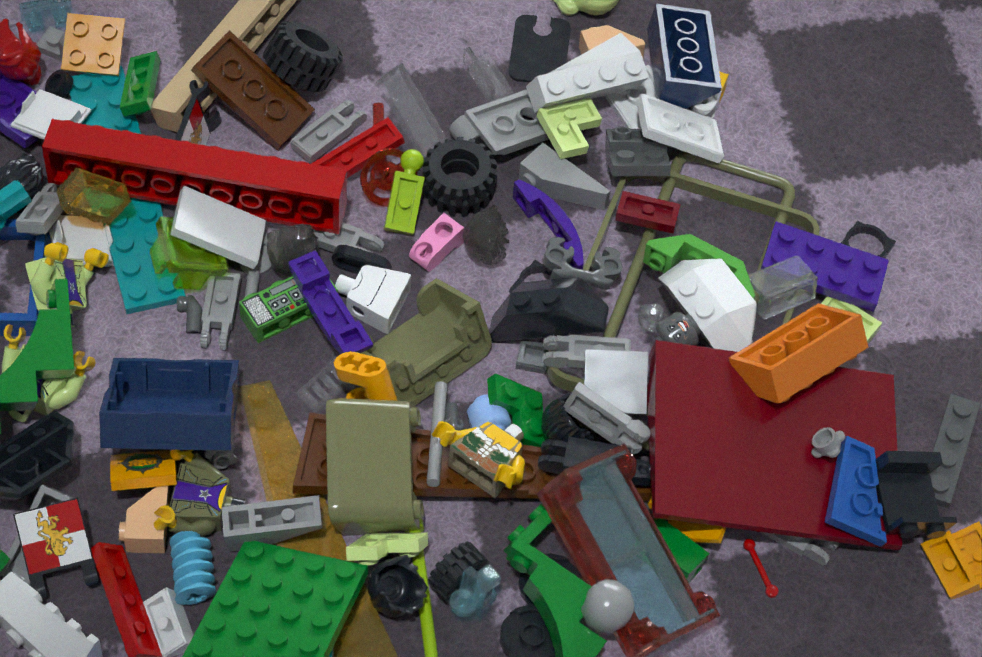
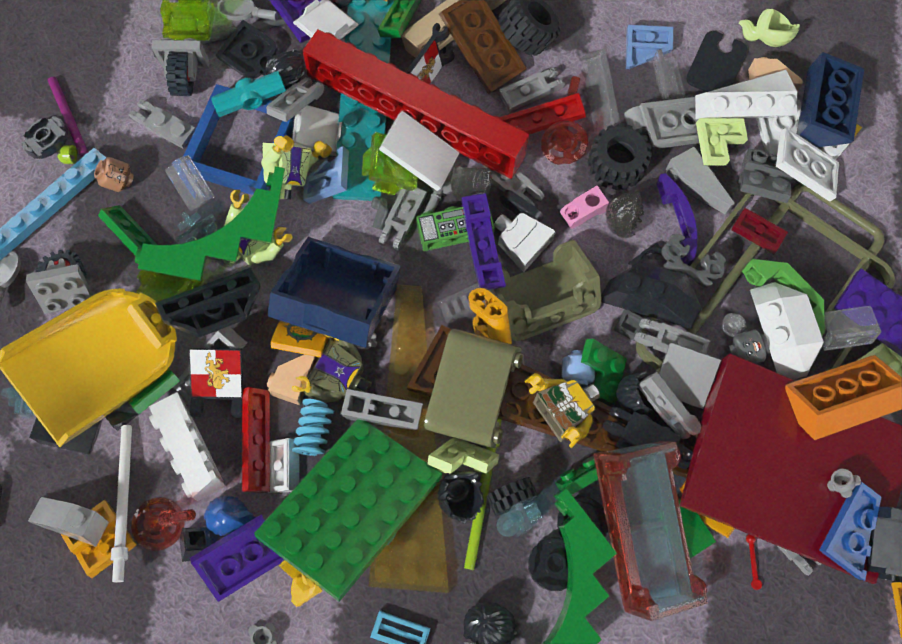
camera: 20 degrees right, 15 degrees up
clear yellow brick [56,168,131,226] -> none
lime plate [383,149,425,236] -> none
light grey bar [427,381,447,487] -> none
dark grey arm [444,402,464,431] -> none
light grey hair [581,579,634,634] -> none
none -> medium blue wing [303,146,349,204]
none -> medium blue wing [626,25,673,69]

